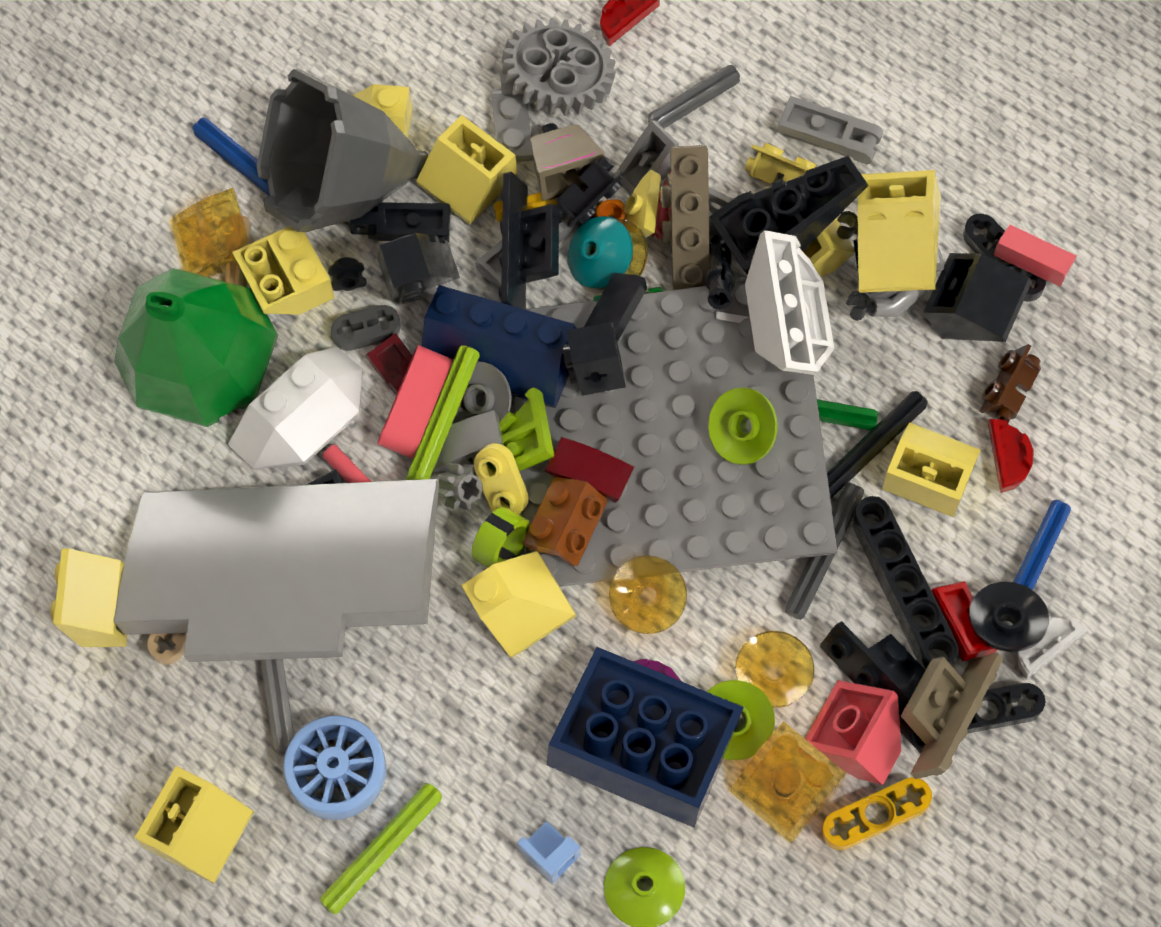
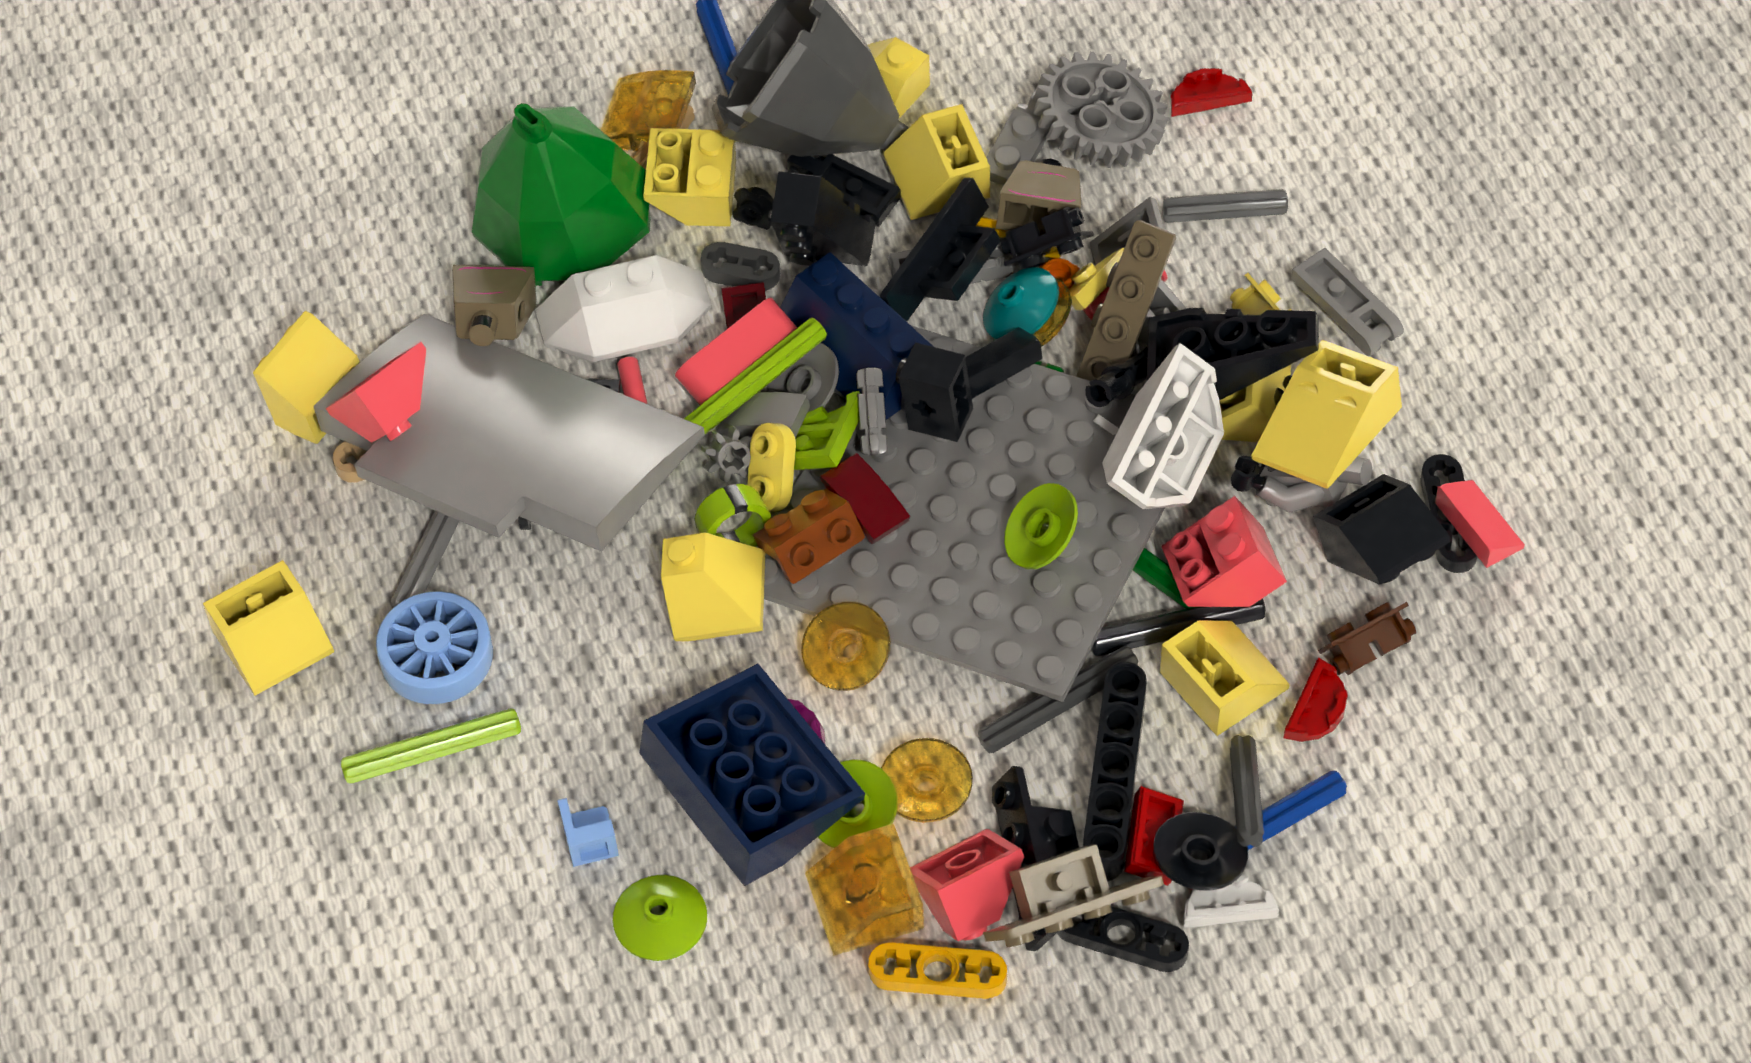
camera: 30 degrees right, 10 degrees down
none -> coral slope [326,342,426,443]
none -> dark tan torso [452,265,537,346]
none -> light grey axle [856,368,888,455]
none -> coral slope [1161,496,1287,607]
none -> dark grey axle [1230,735,1264,847]

